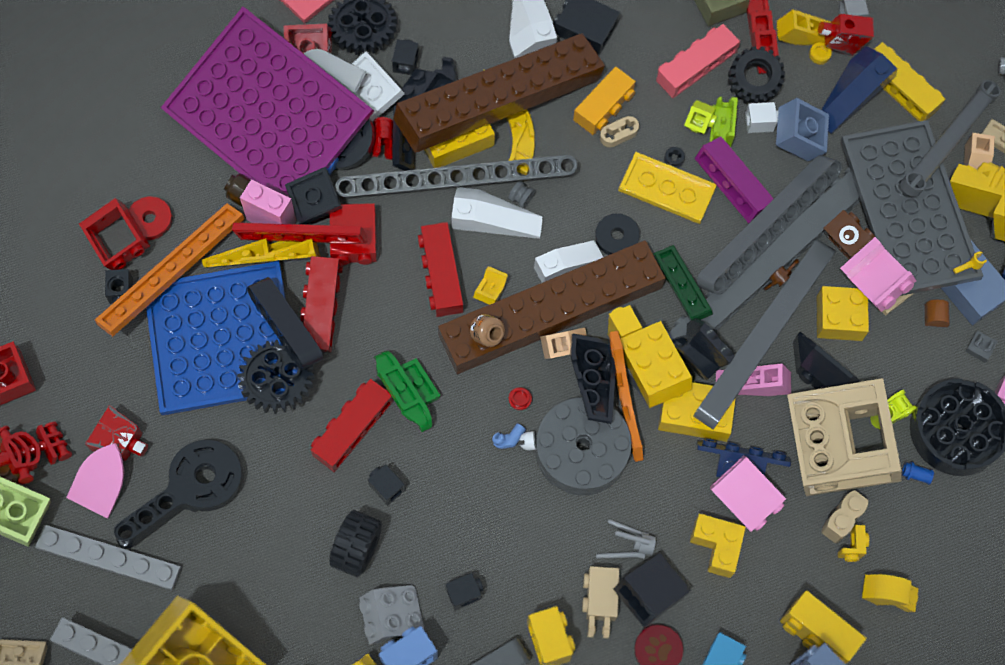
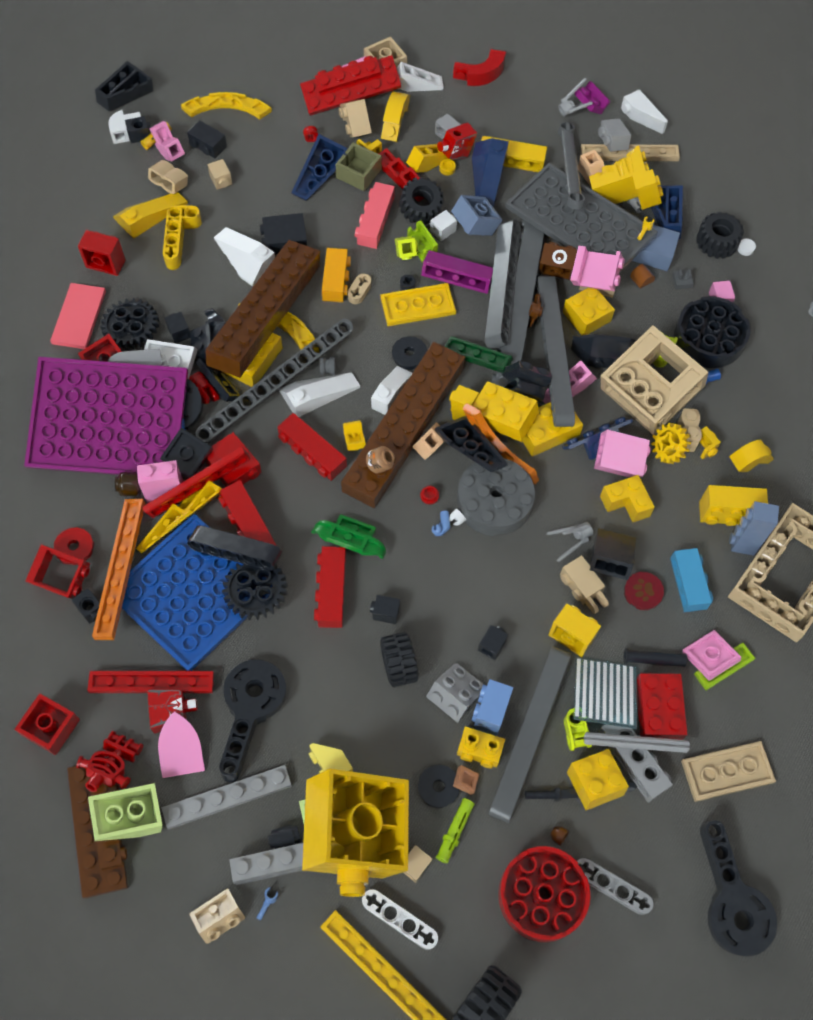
camera: 35 degrees left, 5 degrees down
none -> red plate [87,671,214,693]
none -> black brick [268,825,301,849]
none -> light yellow slope [308,743,353,773]
none -> yellow gear [651,423,691,464]

